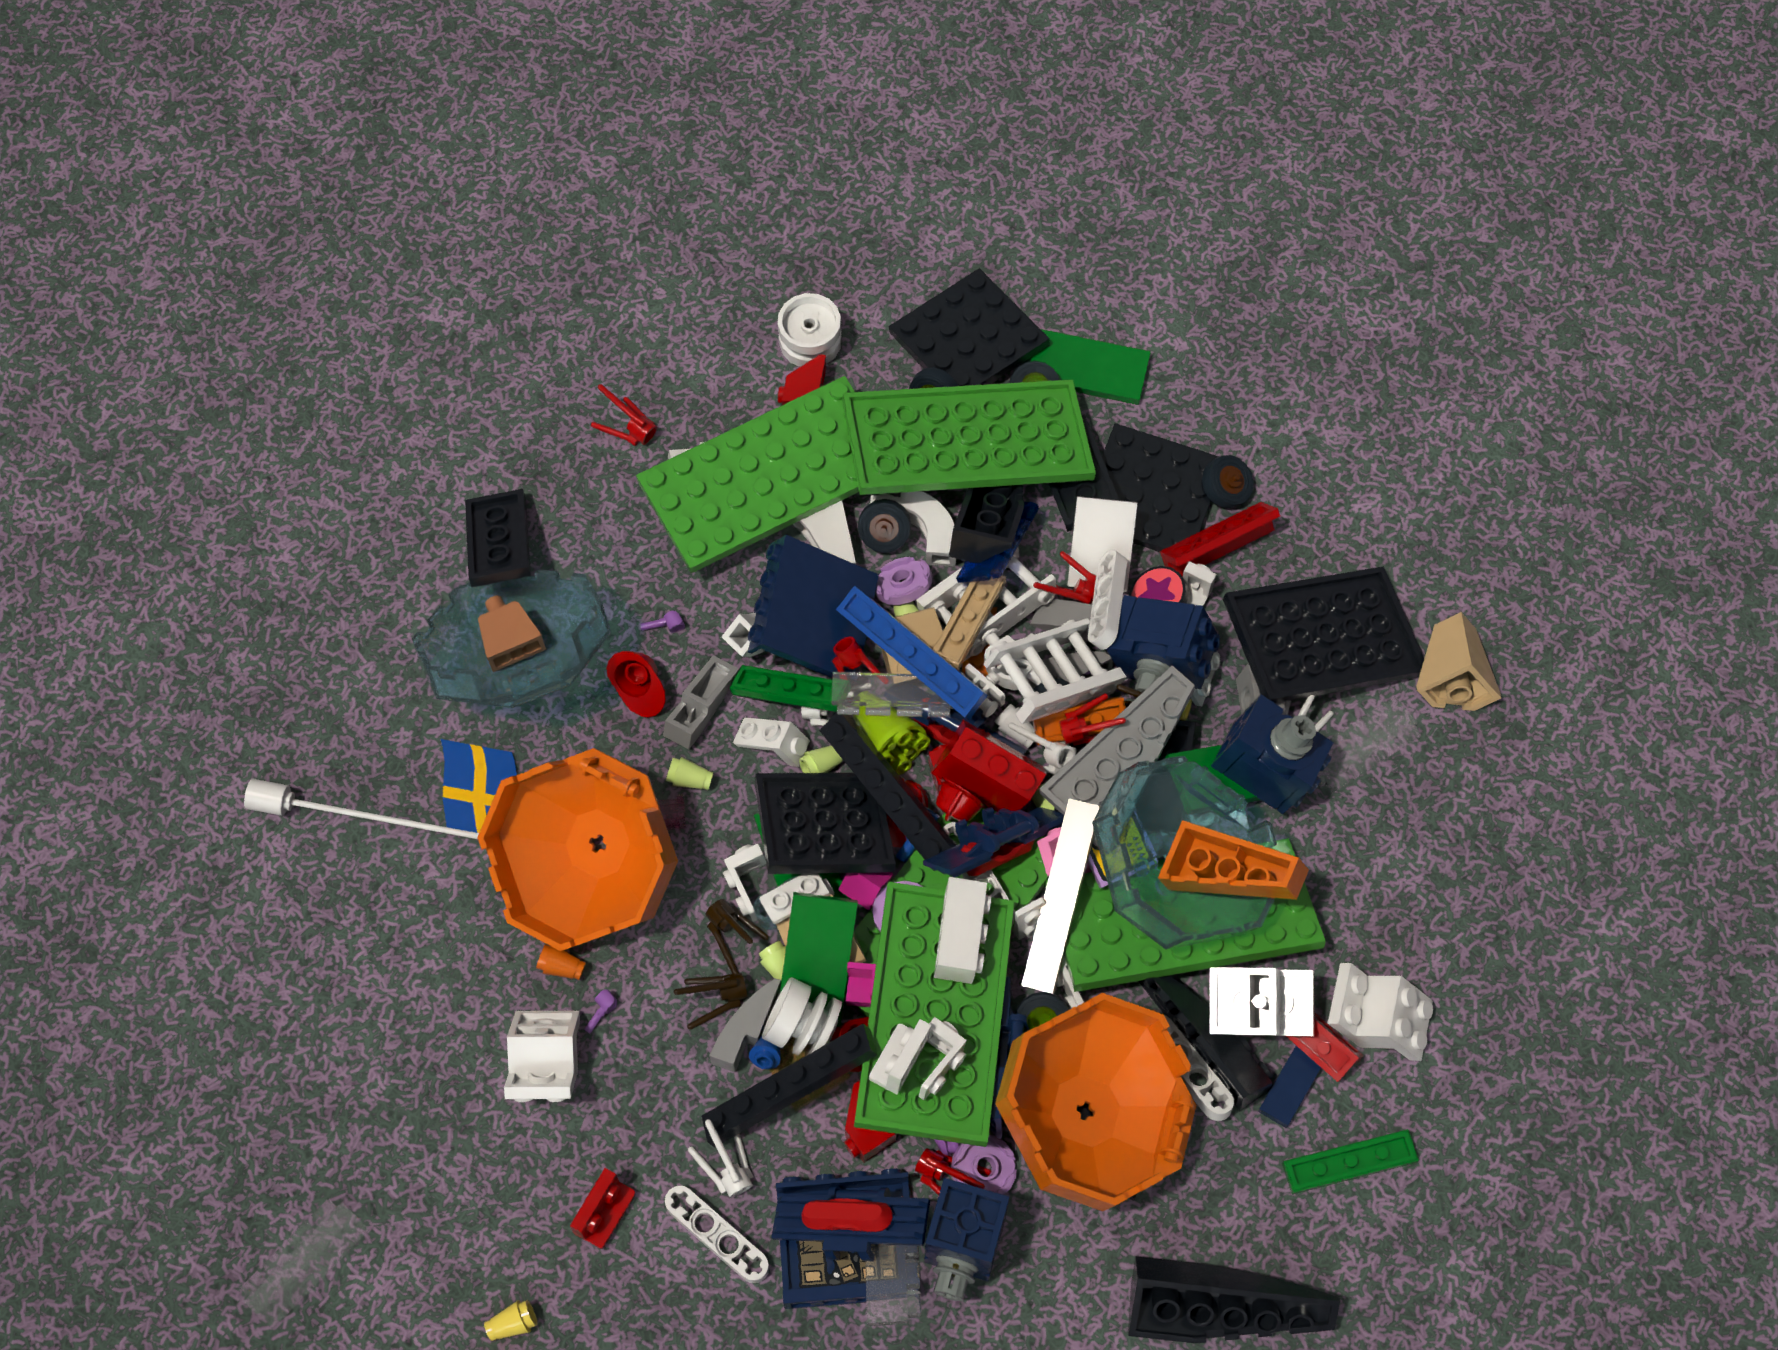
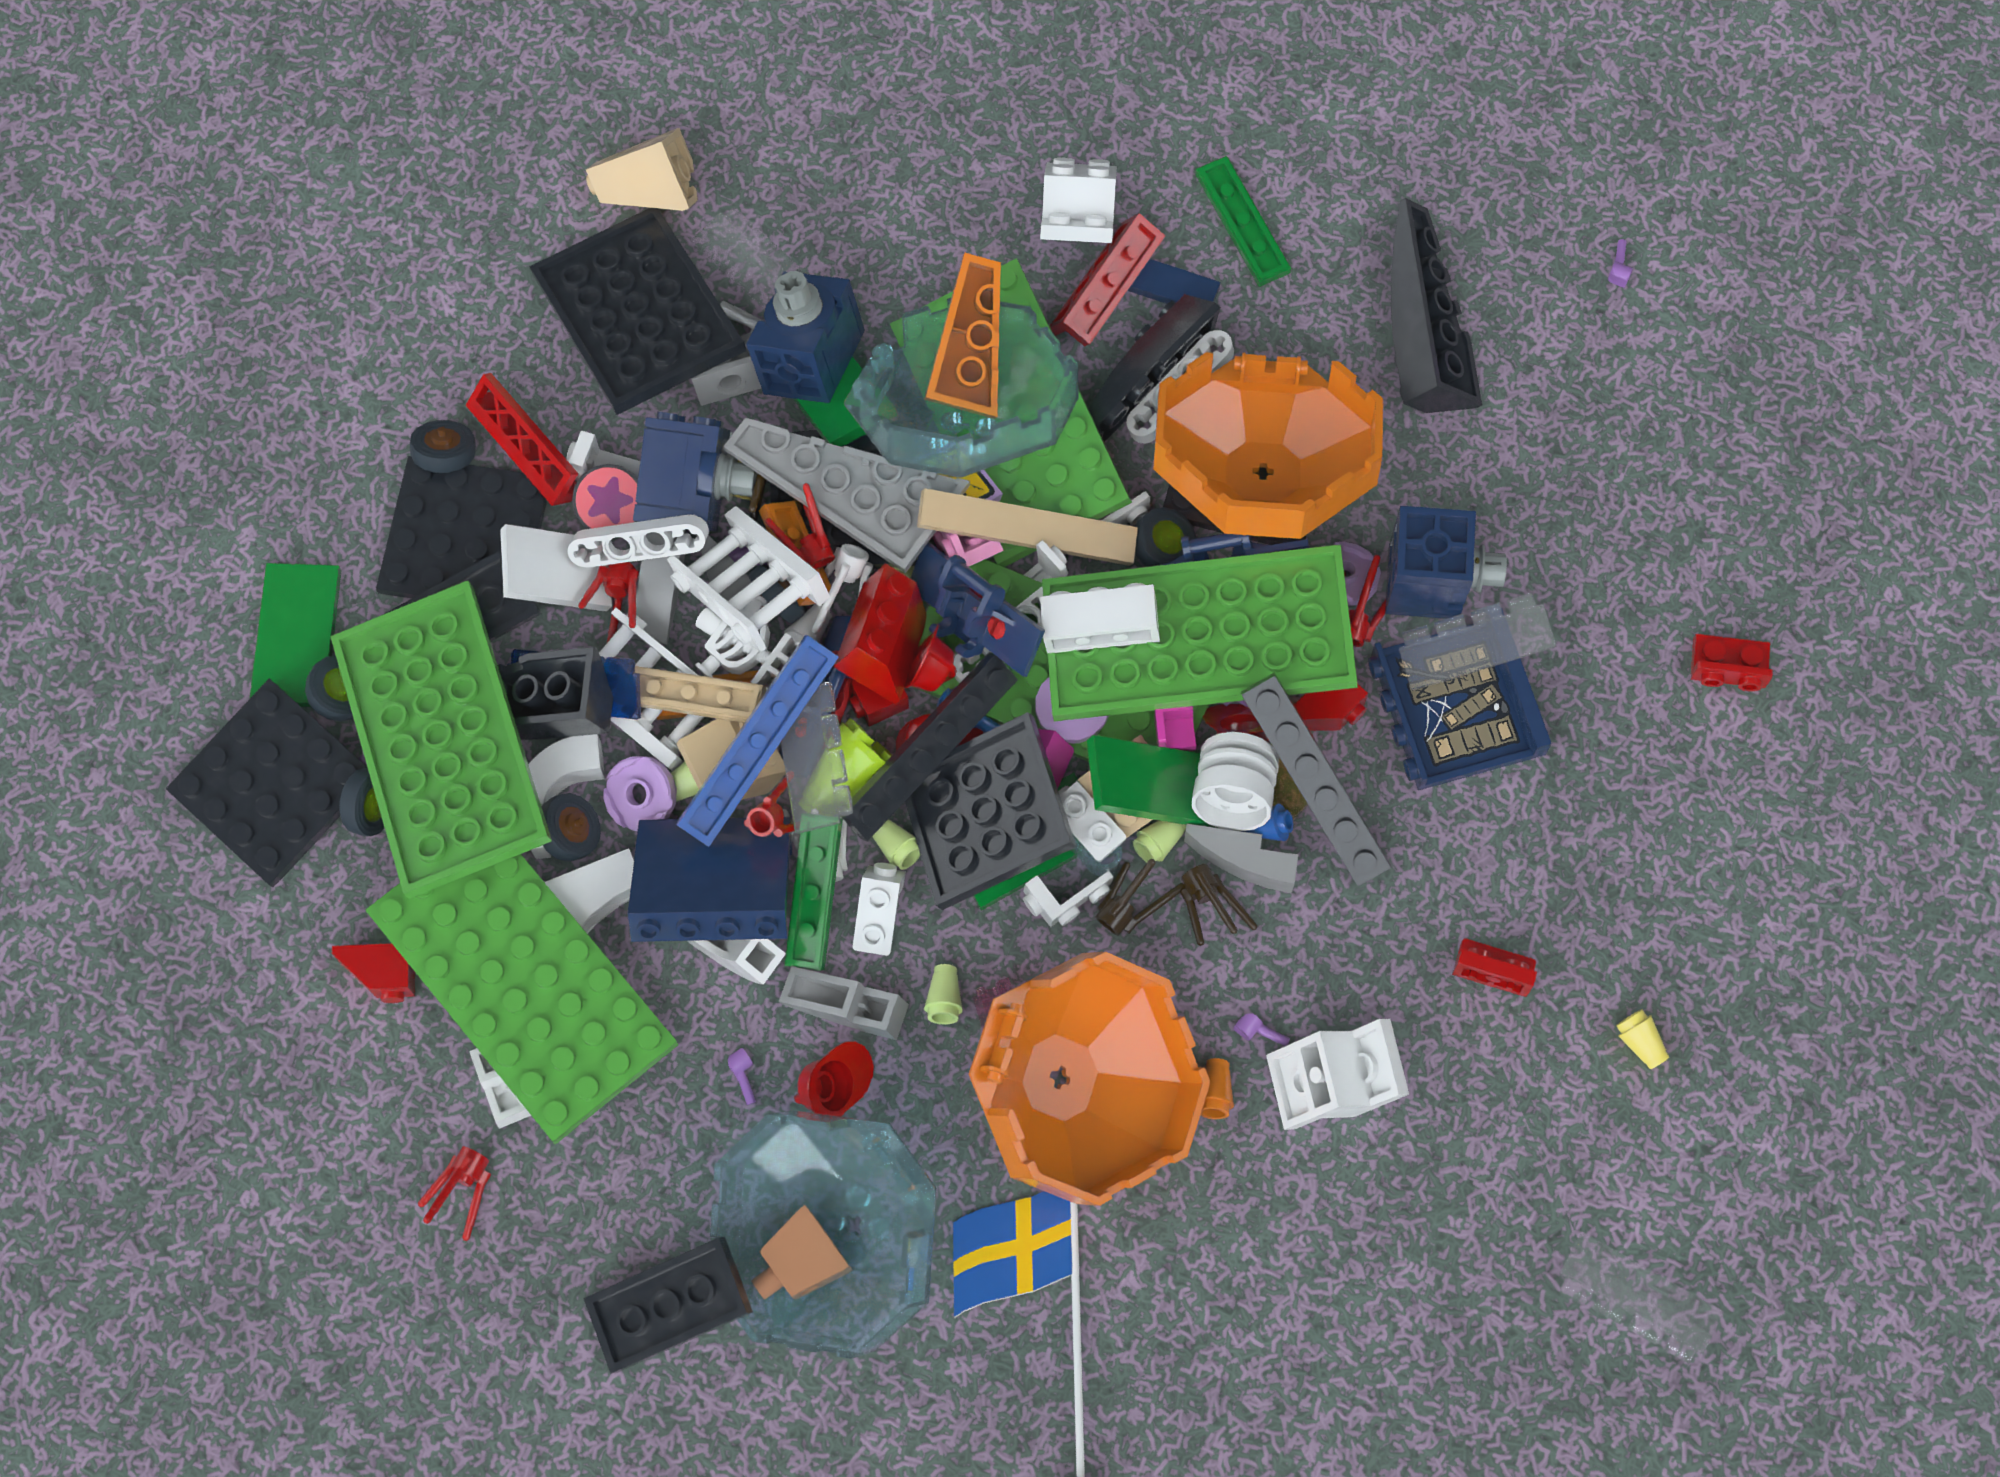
camera: 100 degrees left, 5 degrees up
white beam [665,1186,769,1283] -> none
white plant [688,1119,754,1198] -> none
dark blue piece [771,1186,930,1262] -> none
white wheel [778,293,842,367] -> none
white bracket [869,1019,932,1095] -> none
white bracket [918,1017,967,1100] -> none
white bracket [1210,968,1314,1036] -> none

